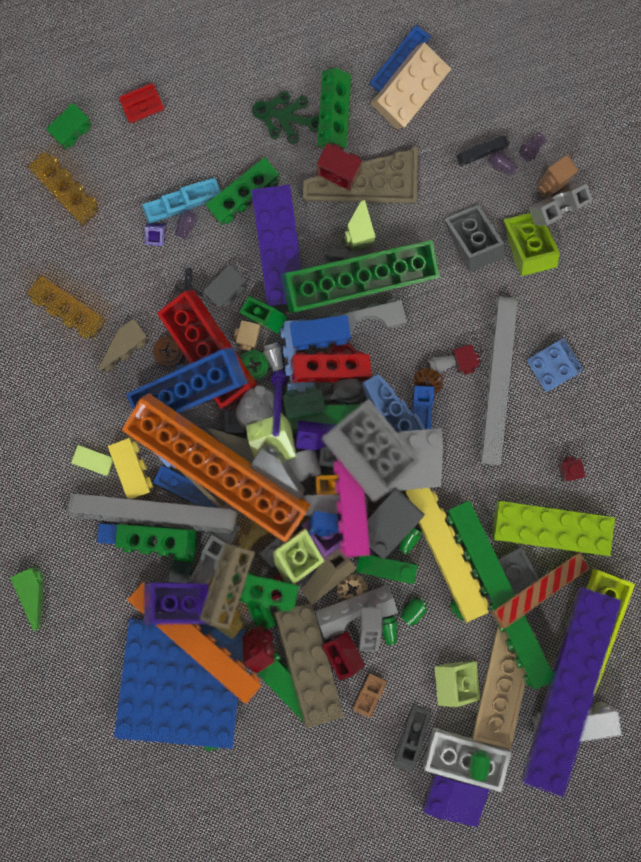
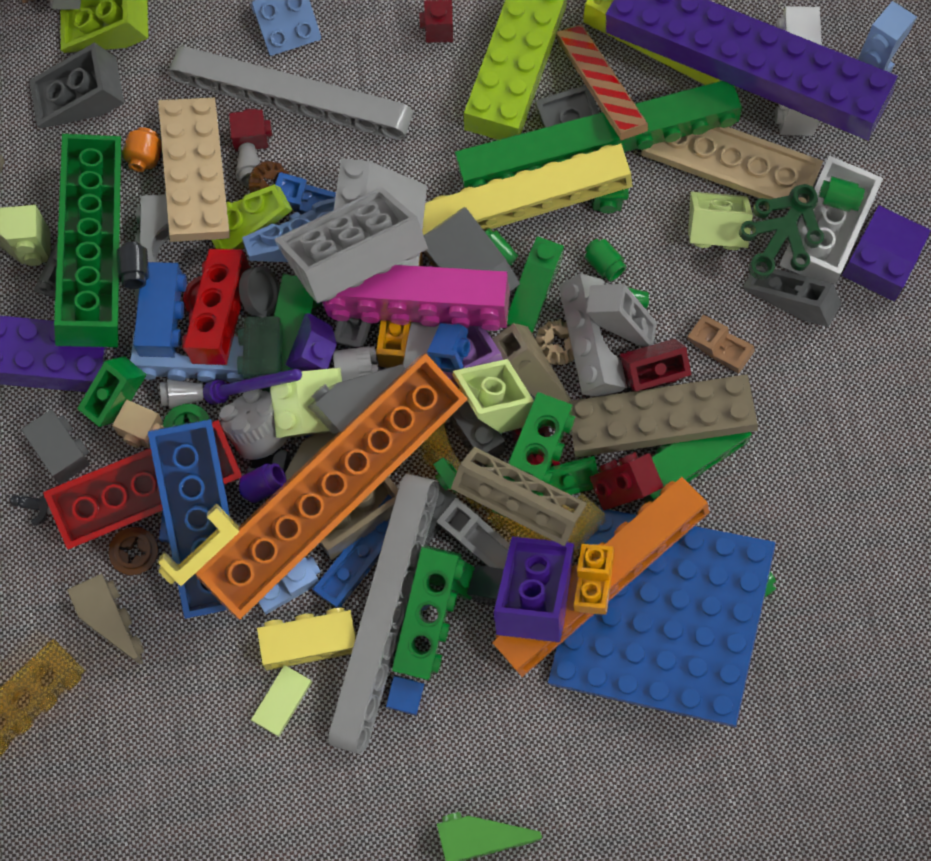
camera: 75 degrees left, 15 degrees down
none -> black brick [117,242,149,289]
none -> orange head [122,127,162,172]
none -> tan plate [158,98,229,242]
none -> light yellow panel [158,504,239,586]
none -> lime wing [211,184,292,250]
none -> dark purple brick [239,463,286,503]
none -> green plate [433,457,458,493]
none -> light orange slope [573,544,614,615]
none -> dark green plant [739,184,824,280]
none -> light blue arch [857,1,917,73]

